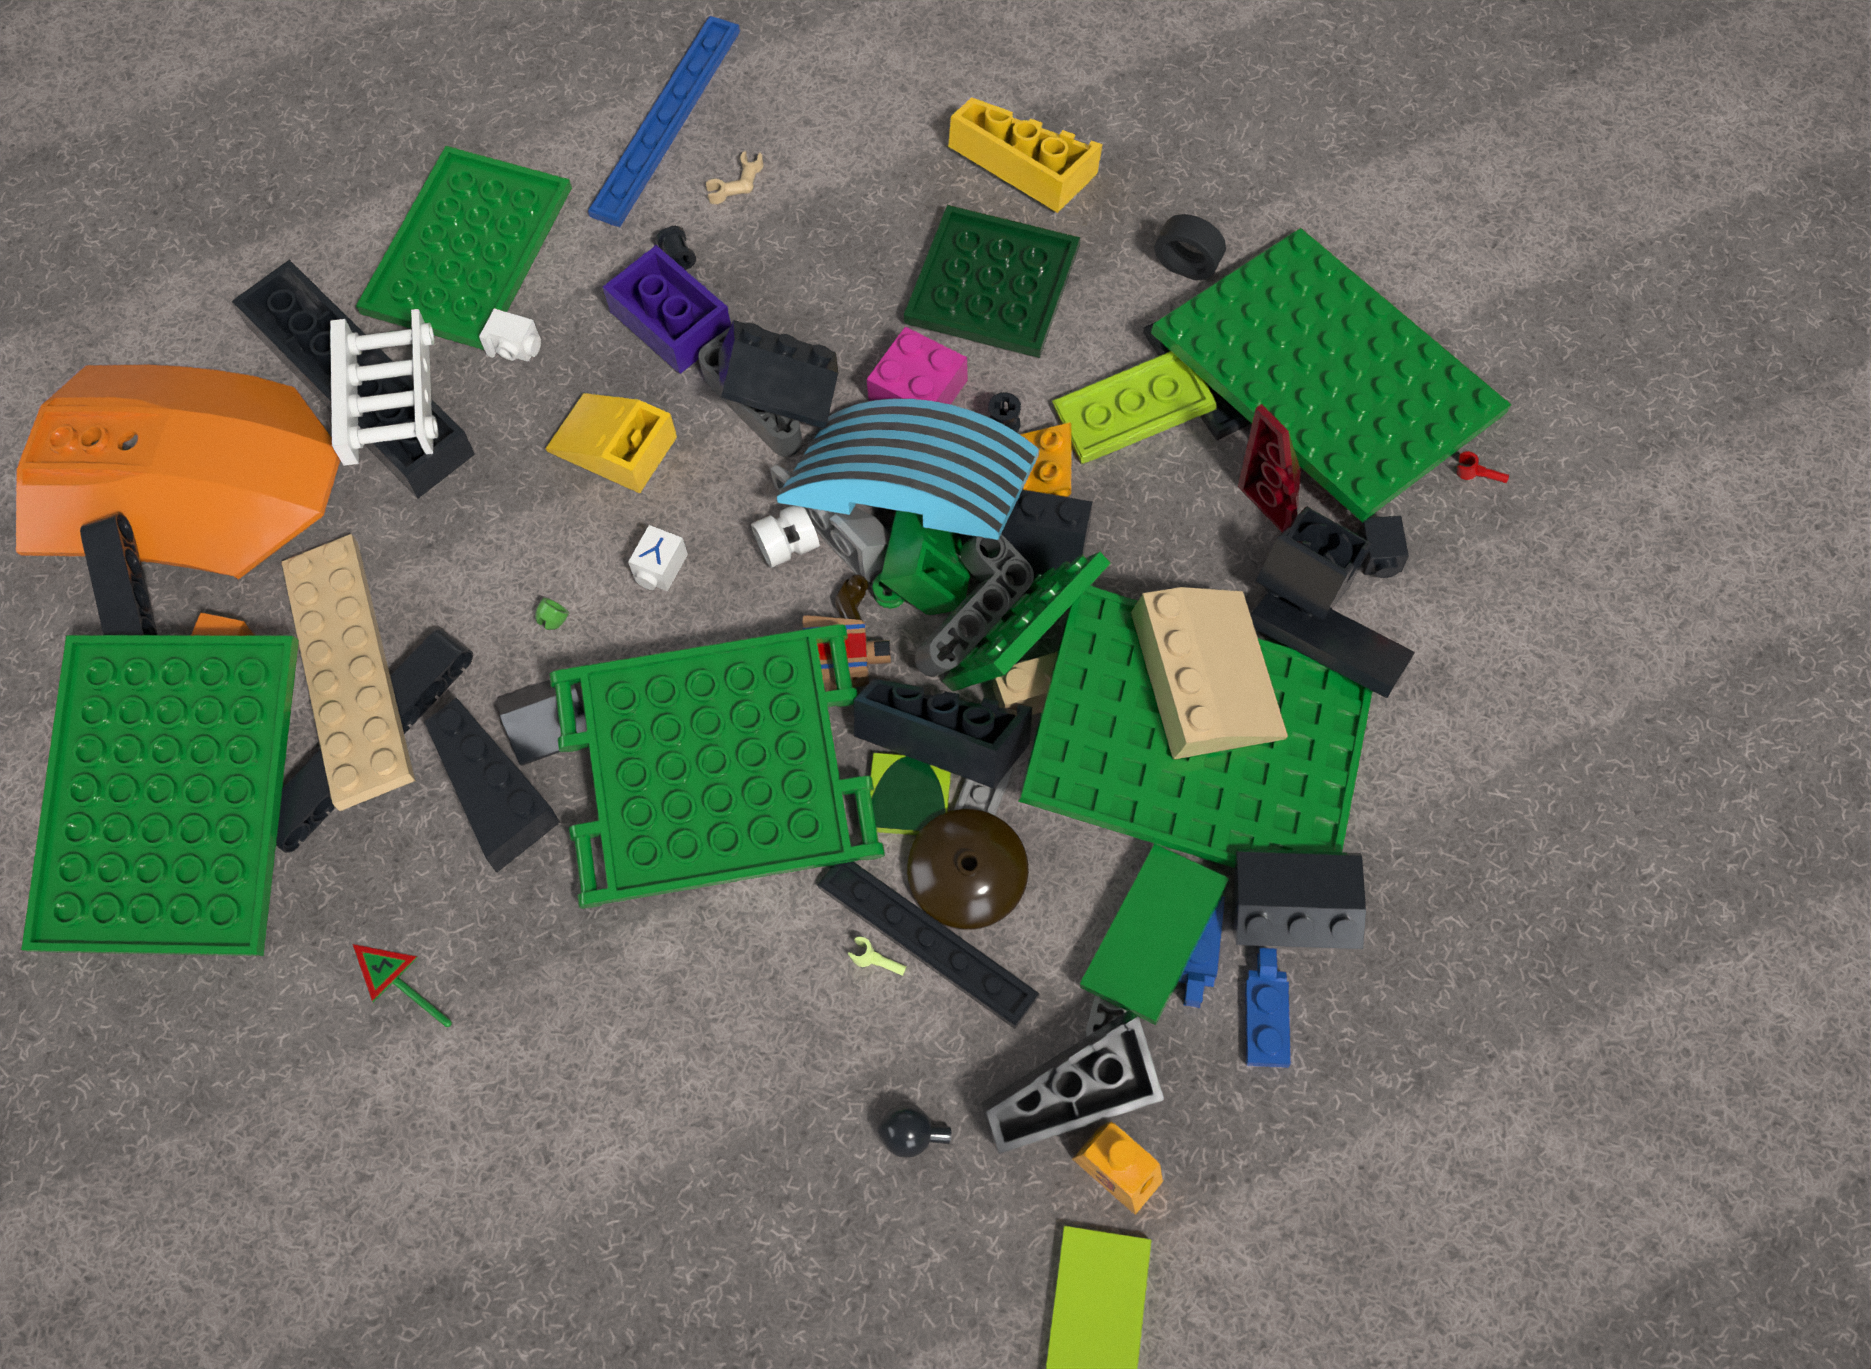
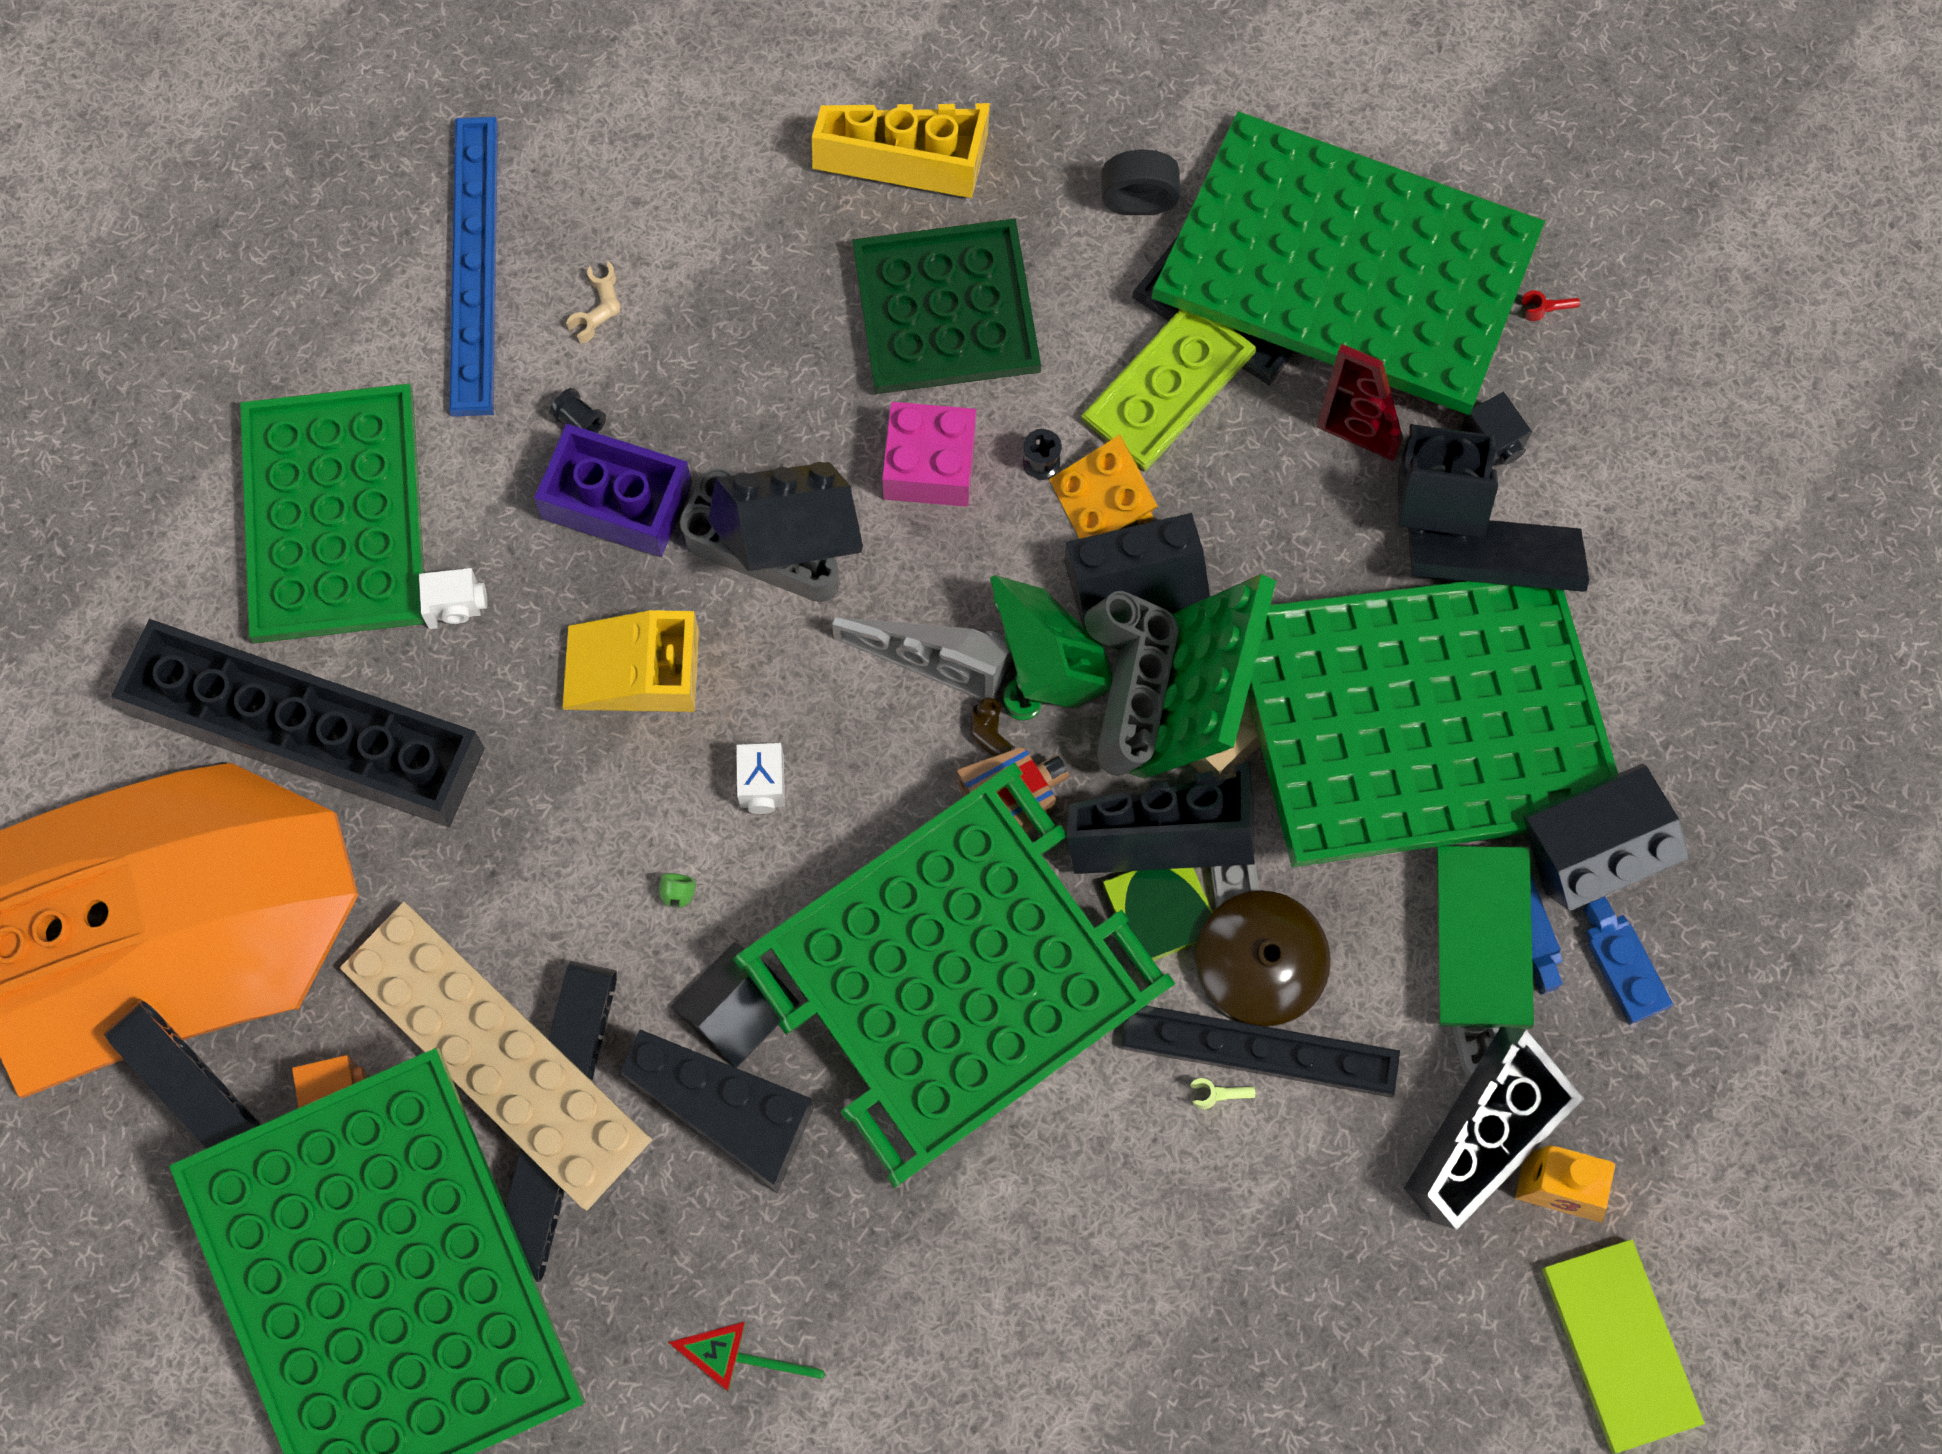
camera: 30 degrees left, 5 degrees up
white fence [330,309,438,466] -> none
white wheel [751,505,820,568] -> none
medium azure slope [777,399,1039,540] -> none
black piece [877,1105,952,1158] -> none
tan slope [1131,587,1288,760] -> none

